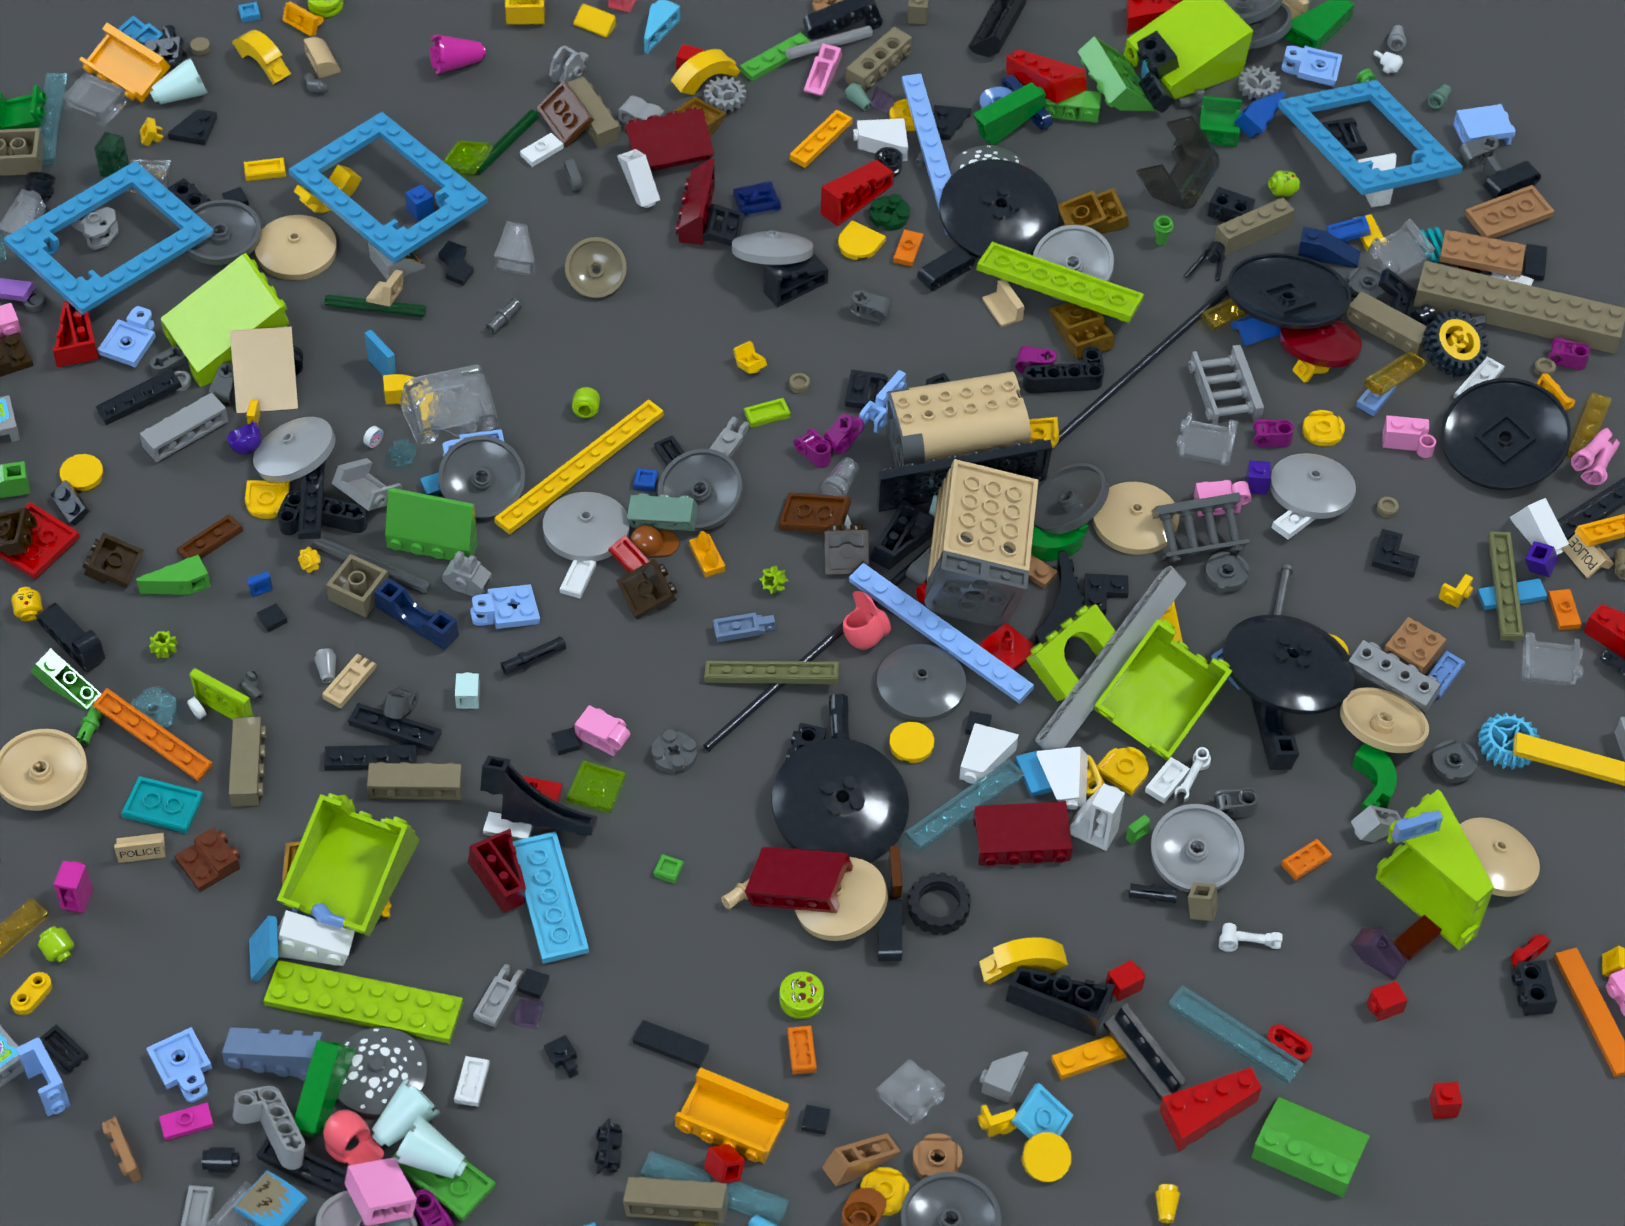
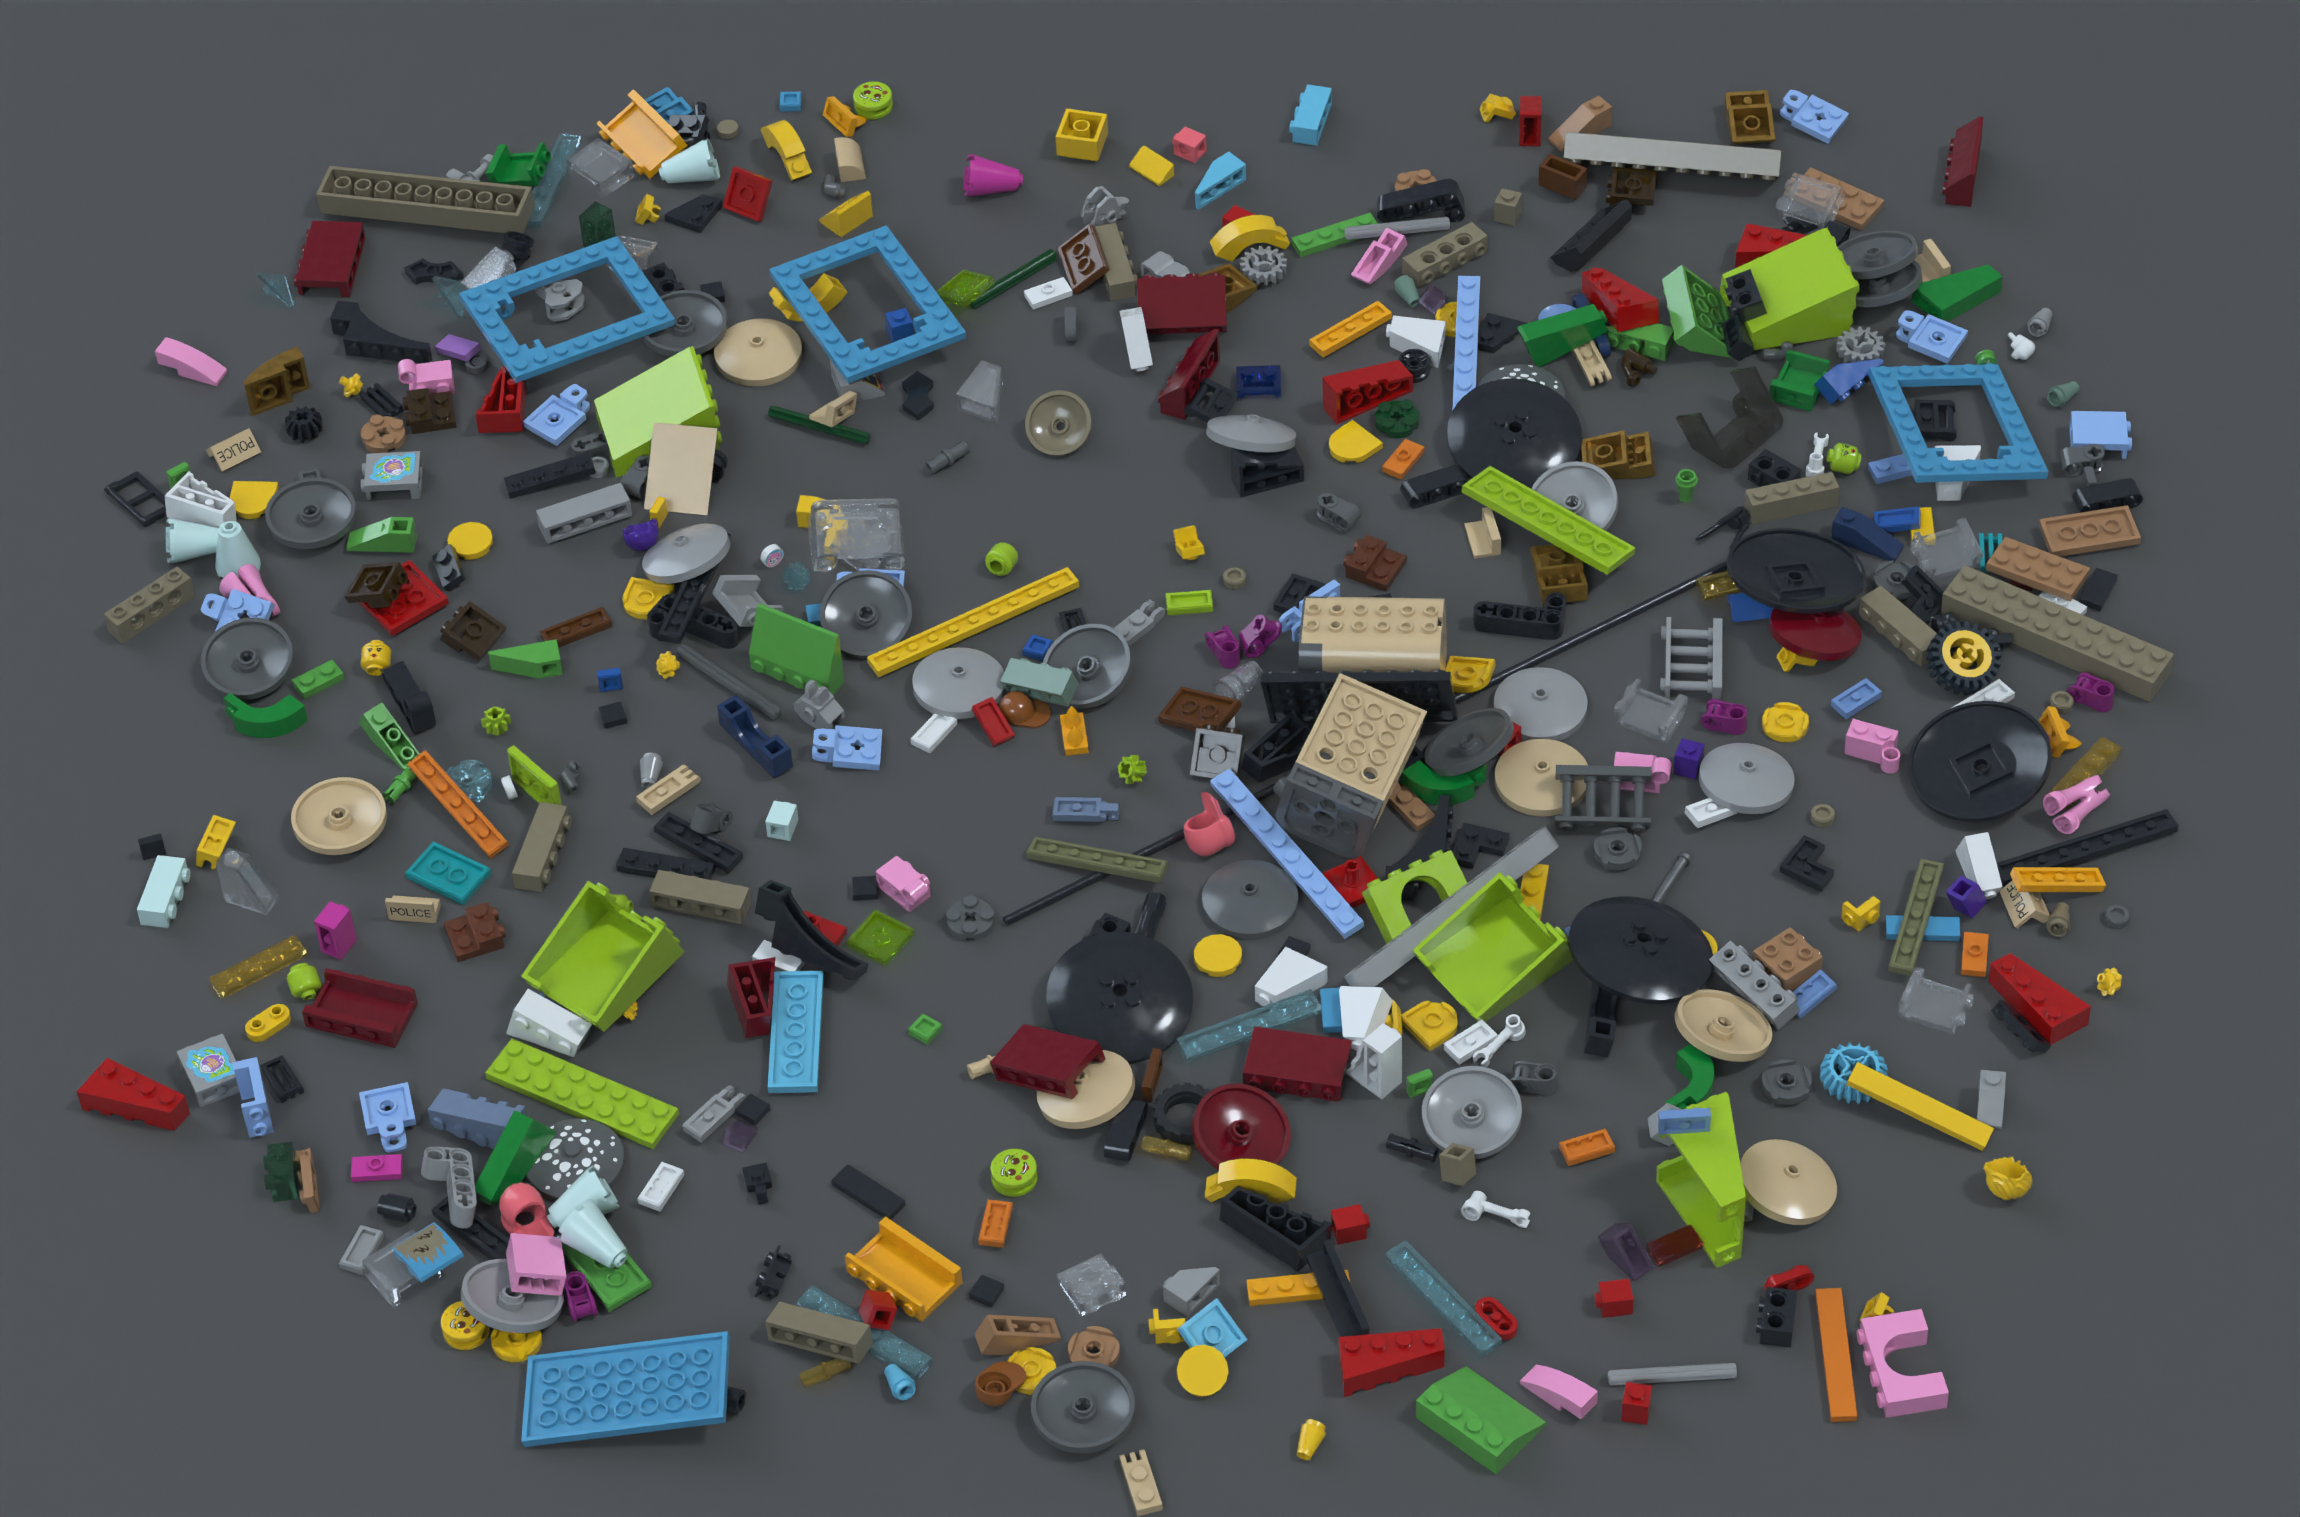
camera: 20 degrees right, 5 degrees down
yellow tile [244,157,286,181] -> none
dark azure tile [249,915,279,982] -> none
medium blue arm [312,903,345,929] -> none
dark tan brick [326,554,389,618] -> none
dark azure tile [364,329,397,376] -> none
black pin [500,636,566,676] -> none
dark brown plate [616,559,678,619] -> none
magenta piece [1015,346,1056,374] -> none
clear yellow plate [1363,351,1426,396] -> none
none -> clear green brick [263,1141,298,1202]
none -> dark red panel [302,968,418,1048]
none -> red tile [723,166,773,222]
none -> yellow slope [819,190,873,237]
none -> clear yellow axle [1141,1136,1192,1162]
none -> dark red dish [1192,1083,1291,1170]
none -> copper plate [1343,535,1407,592]
none -> light grey dish [1494,667,1588,741]
none -> bright pink slope [1520,1365,1598,1419]
none -> tan hinge [1572,340,1612,387]
none -> light grey axle [1608,1363,1737,1385]
none -> dark brown plant [1622,348,1658,387]
none -> white brick [1805,433,1829,477]
none -> medium blue plate [1868,454,1912,484]

